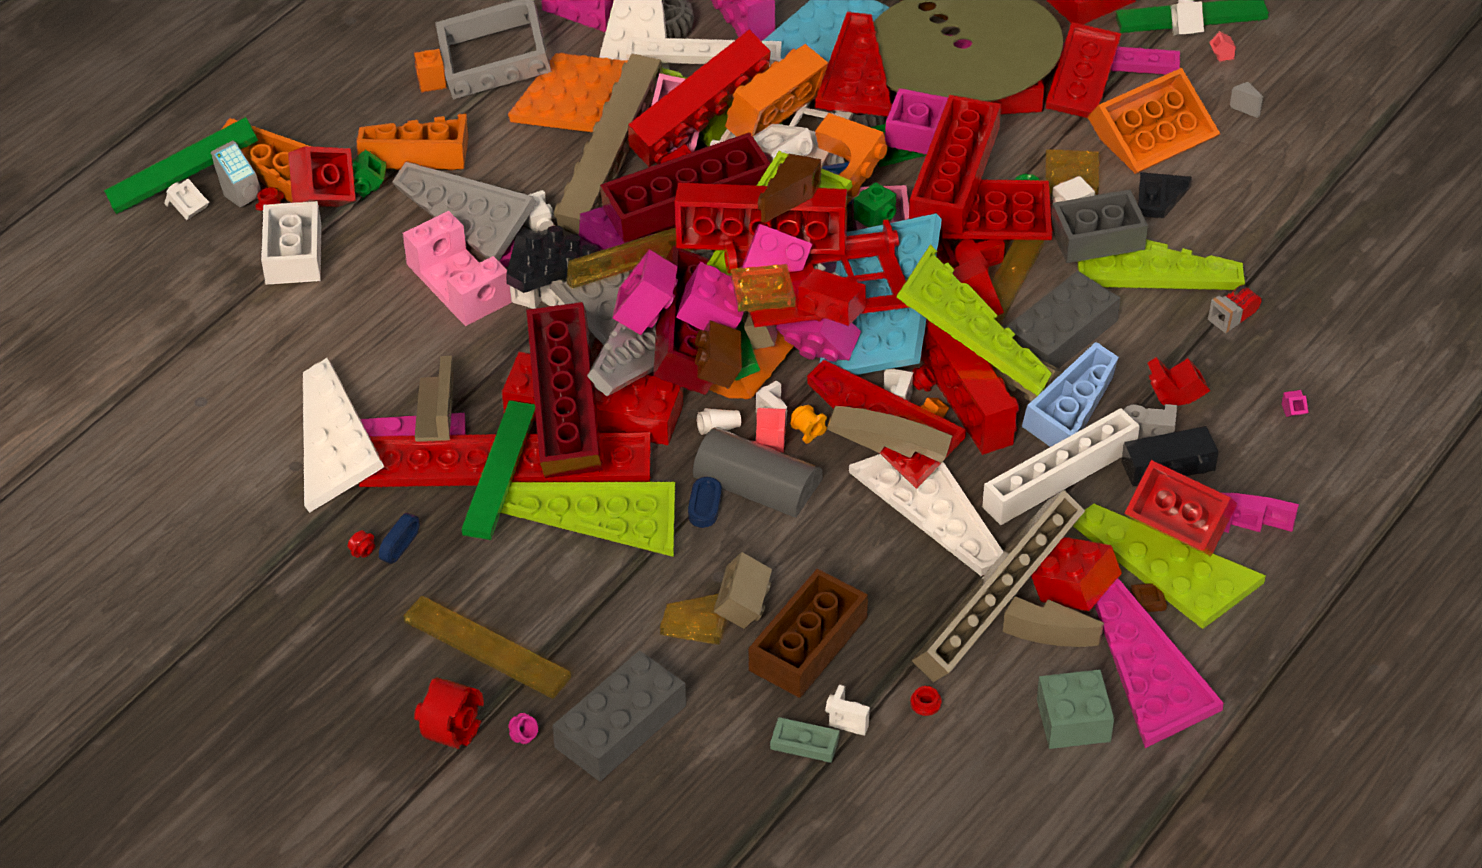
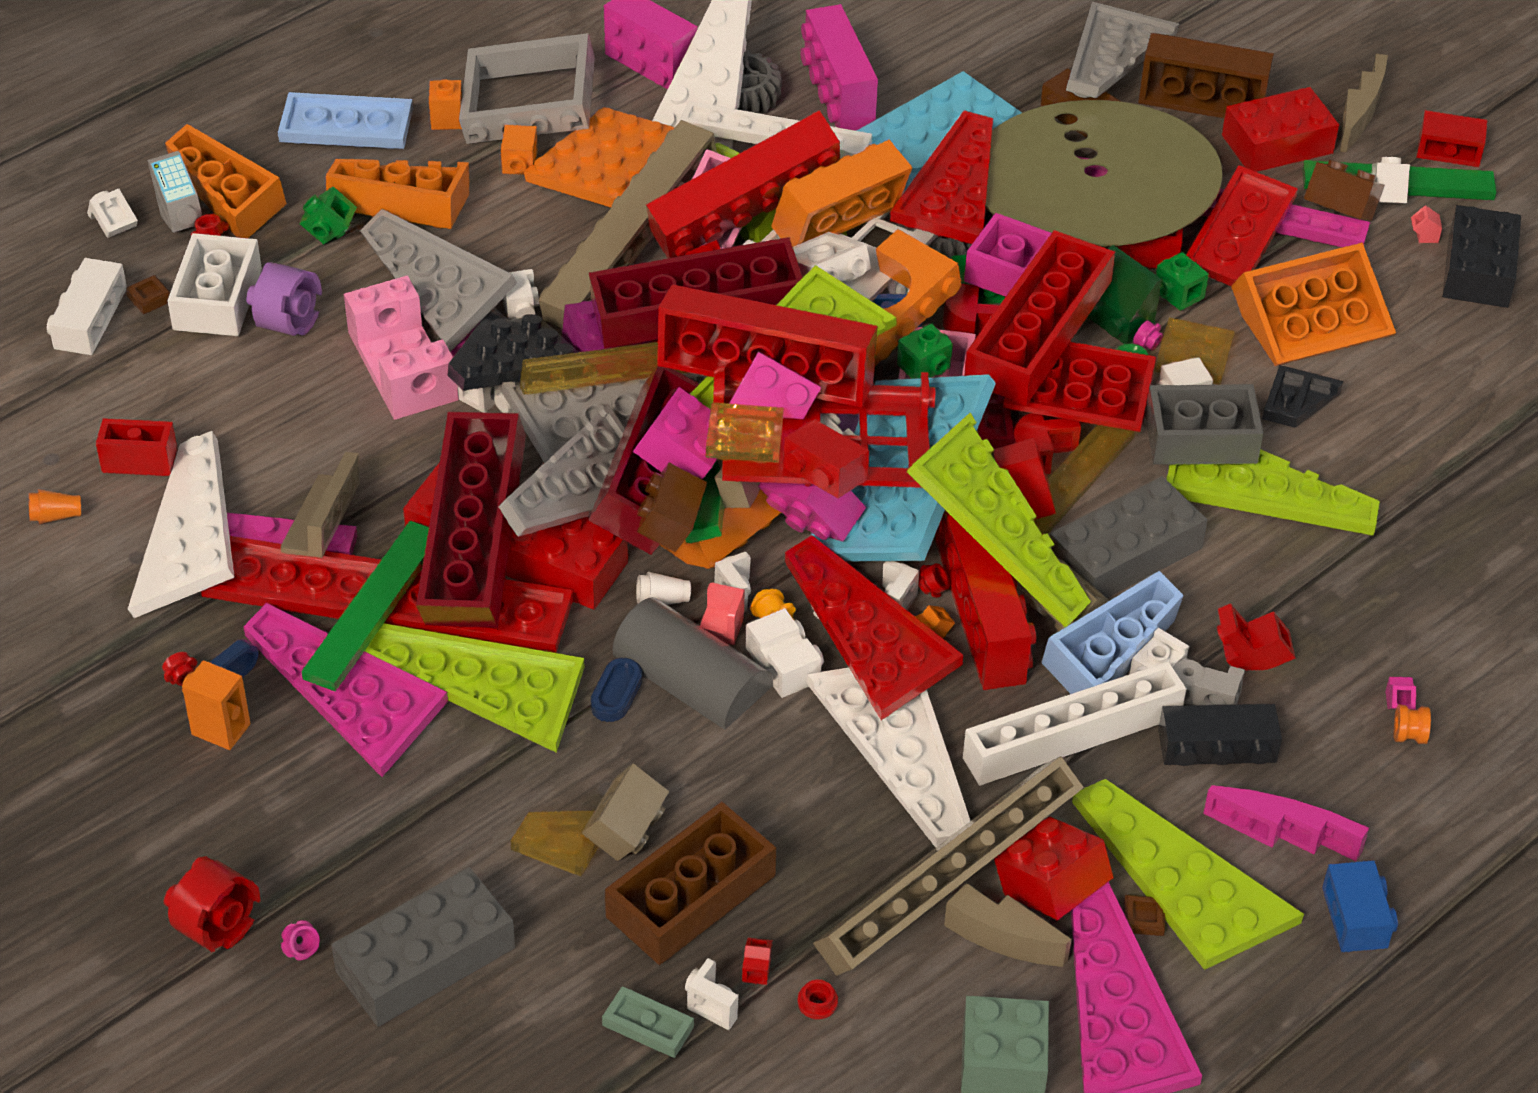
camera: 10 degrees right, 0 degrees up
green tile [104,117,259,214] -> none
red brick [288,146,356,207] -> none
clear yellow tile [403,595,571,699] -> none
dark pink brick [612,249,678,335] -> none
reddish brown slope [758,153,821,223] -> none
dark tan slope [827,406,952,463] -> none
red brick [1124,460,1238,557] -> none
leg [1208,285,1262,333] -> none
light grey slope [1230,82,1263,117] -> none
none -> orange cone [29,489,81,524]
none -> white brick [47,258,127,355]
none -> red brick [96,418,178,476]
none -> reddish brown tile [126,275,170,315]
none -> orange brick [182,660,251,750]
none -> dark pink wing [244,603,448,777]
none -> medium lavender brick [246,262,322,336]
none -> light blue plate [278,92,413,149]
none -> orange brick [501,125,538,175]
none -> red piece [742,937,773,985]
none -> white brick [746,609,824,698]
none -> red brick [943,284,999,337]
none -> dark green slope [1087,245,1162,344]
none -> white brick [1129,628,1189,675]
none -> dark pink plate [1133,320,1163,351]
none -> green brick [1156,252,1209,311]
none -> reddish brown brick [1304,159,1385,221]
none -> blue brick [1322,861,1398,952]
none -> orange wheel [1394,704,1431,745]
none -> black brick [1442,205,1521,308]

